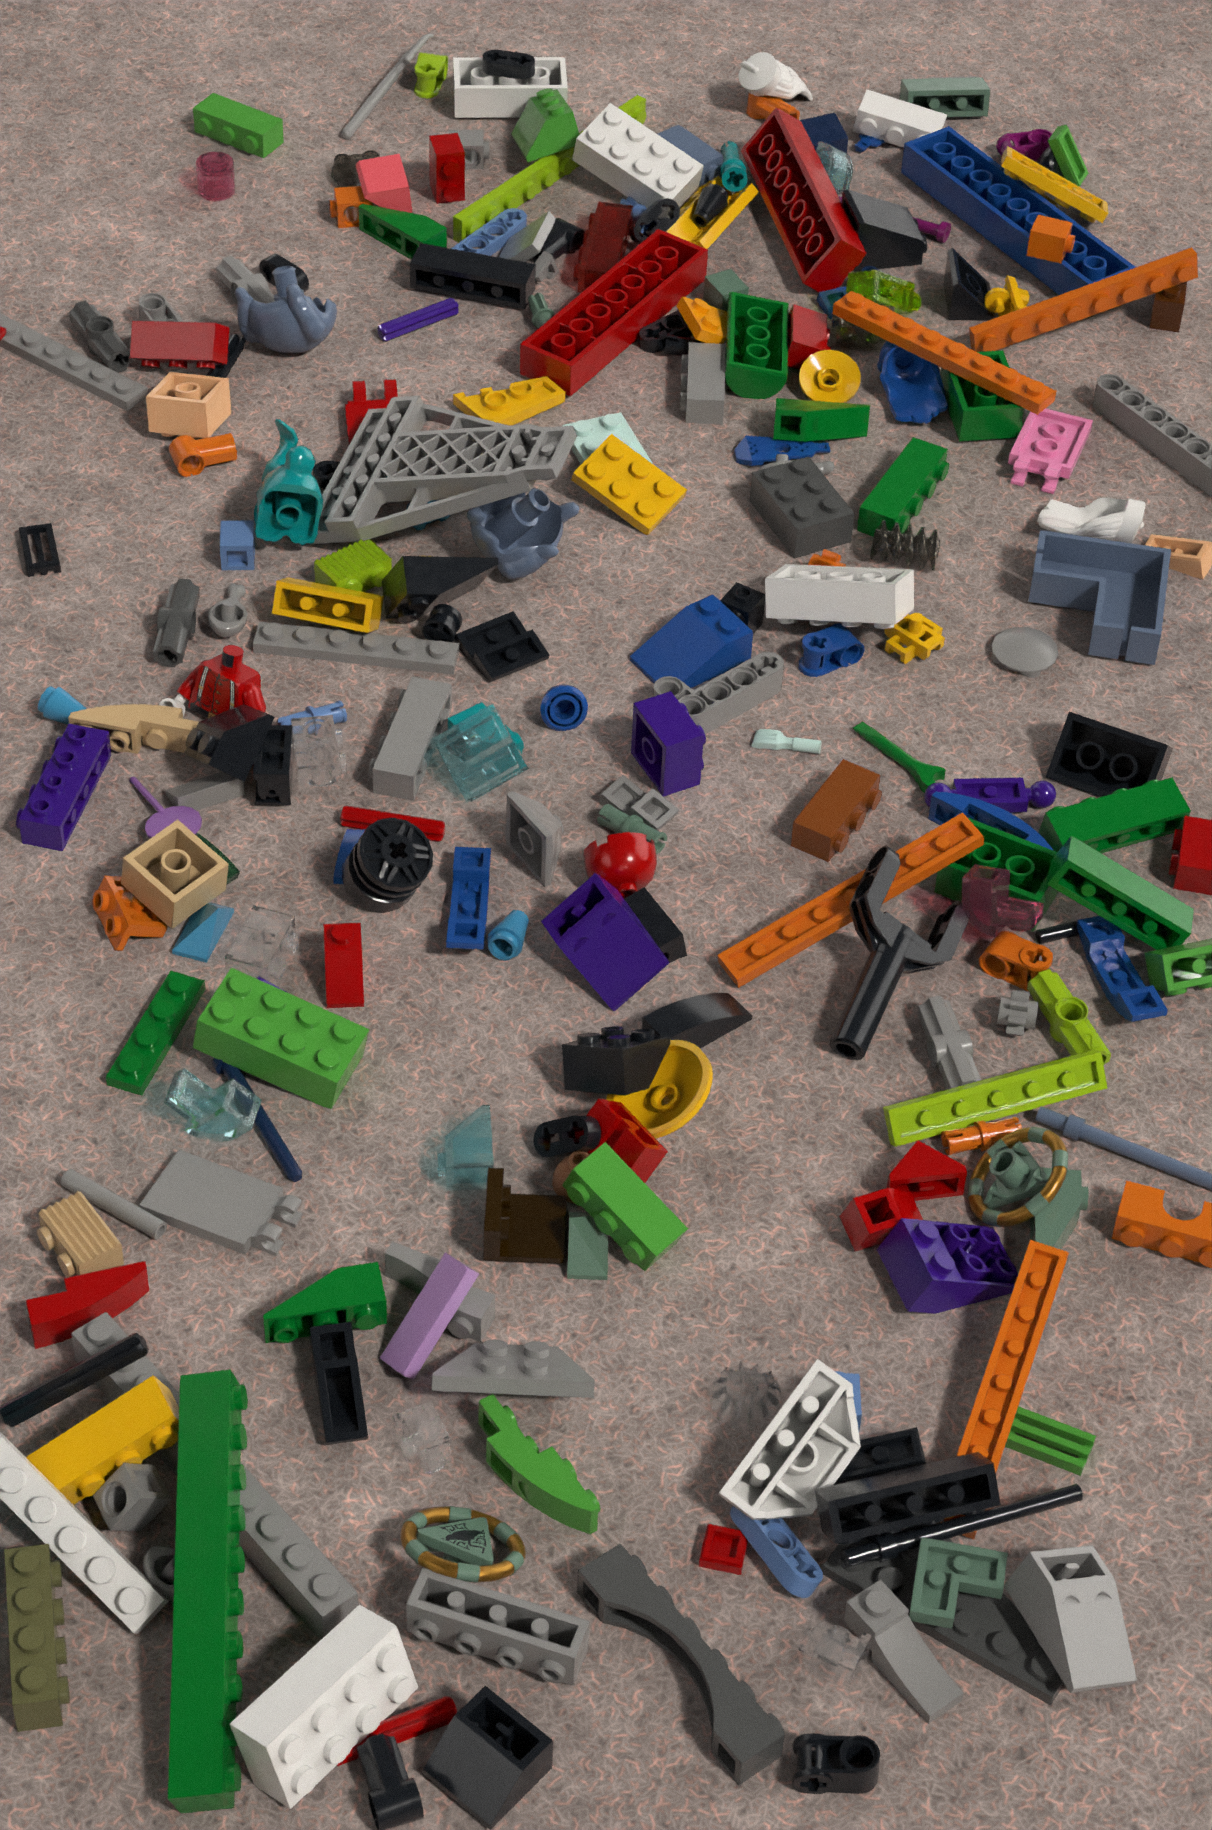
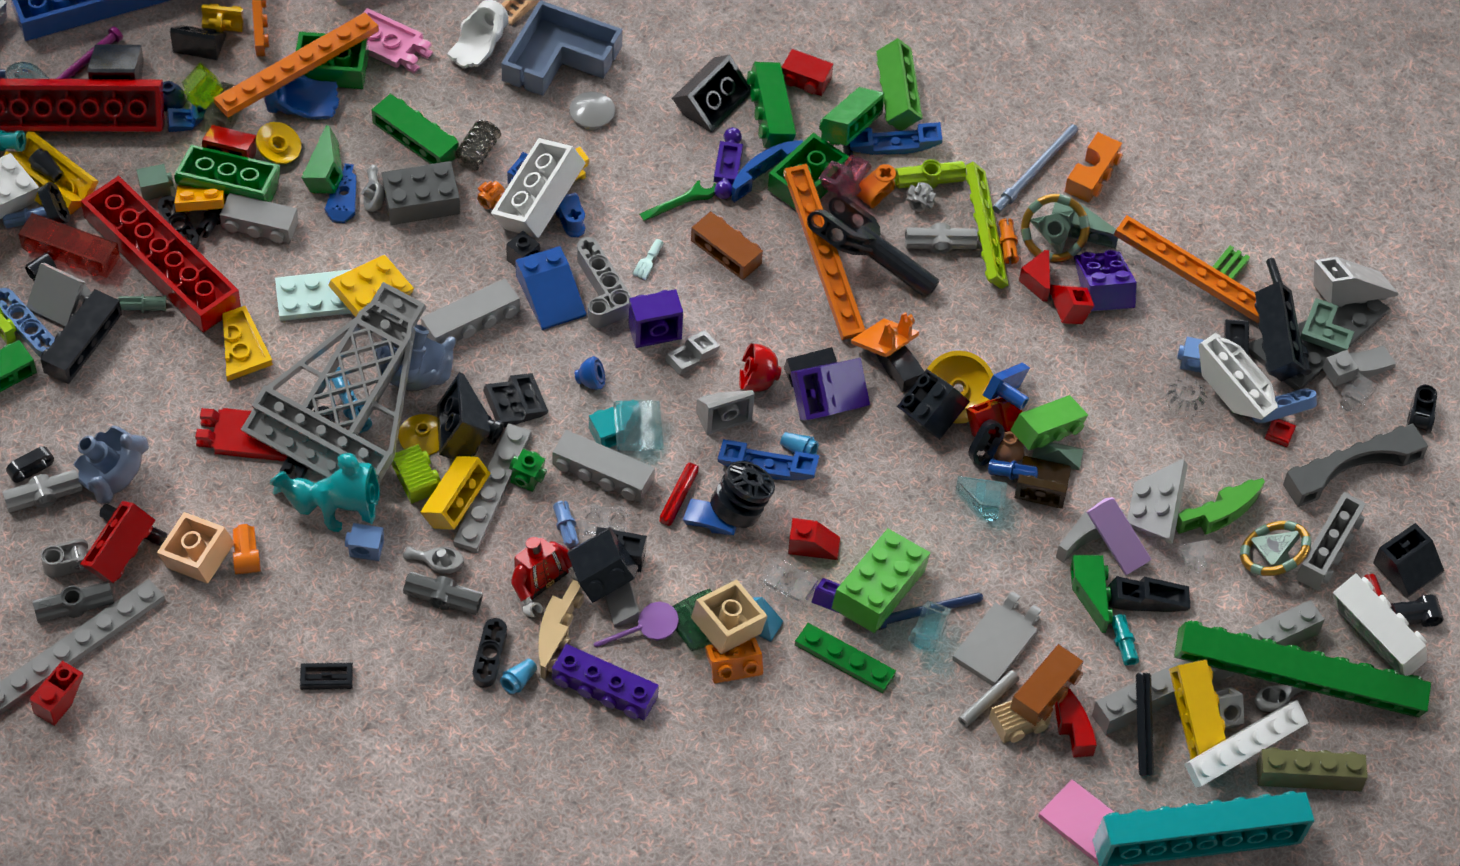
camera: 80 degrees left, 10 degrees up
dark purple axle [377,298,459,342] -> none
sand green pin [597,804,667,854] -> none
none -> light grey brick [421,278,520,344]
none -> black beam [473,618,507,688]
none -> green brick [509,449,547,492]
none -> orange plate [851,312,919,357]
none -> blue piece [983,362,1030,410]
none -> blue axle [988,459,1038,480]
none -> dark orange brick [1010,644,1084,726]
none -> teal pin [1112,614,1139,666]

